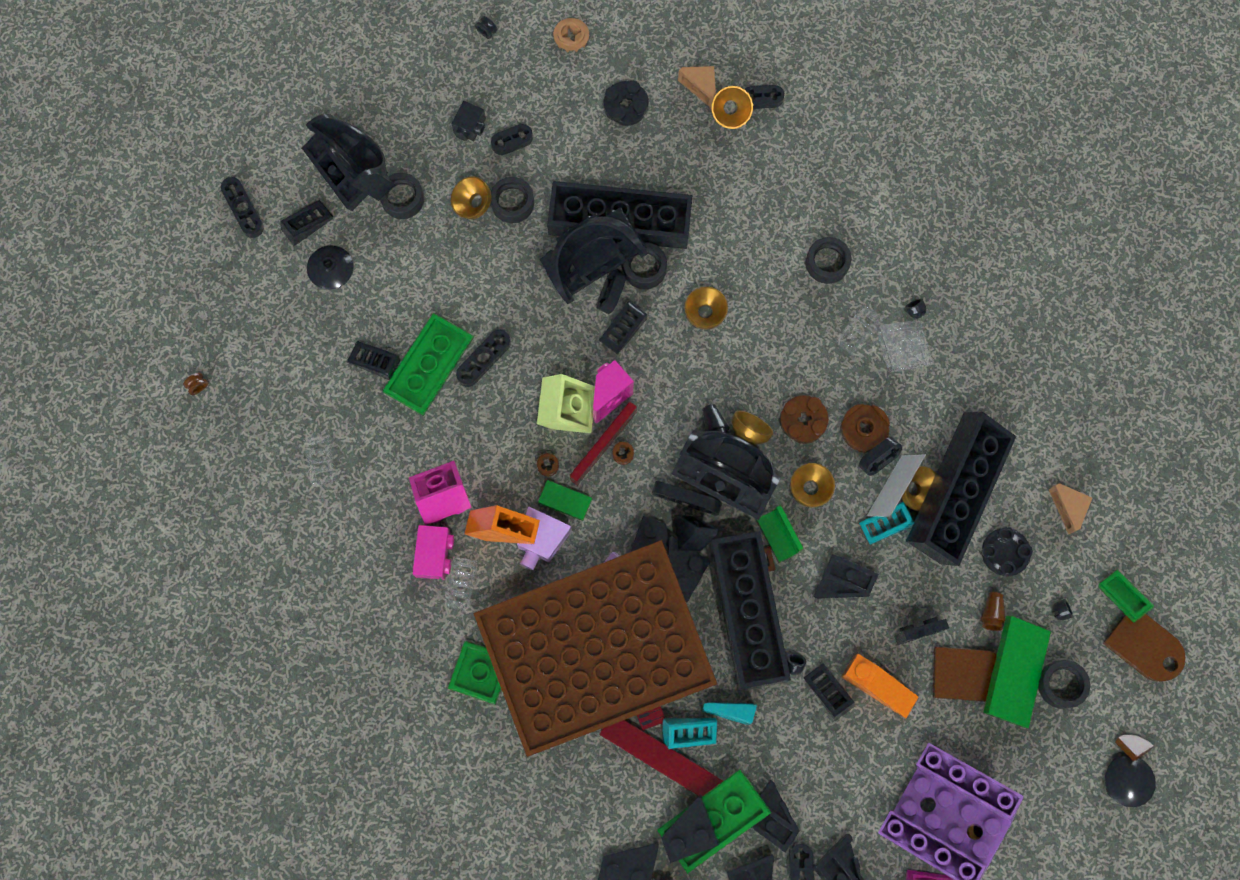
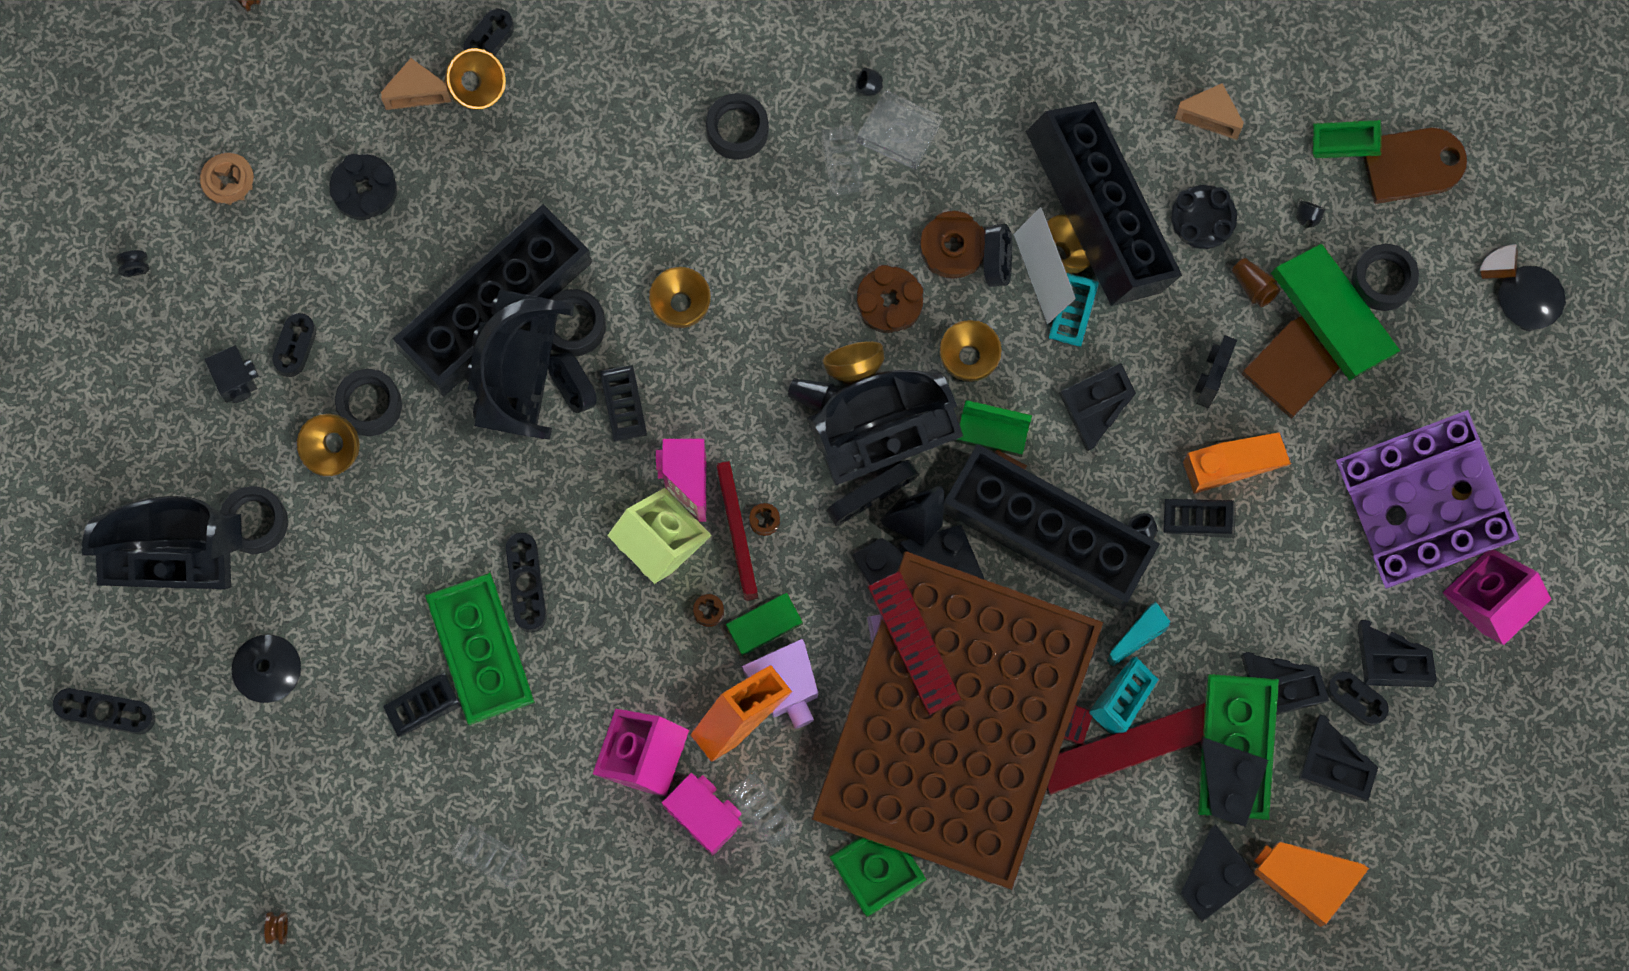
camera: 50 degrees left, 0 degrees up
black slope [280,200,333,246] -> none
none -> dark red tile [867,571,961,715]

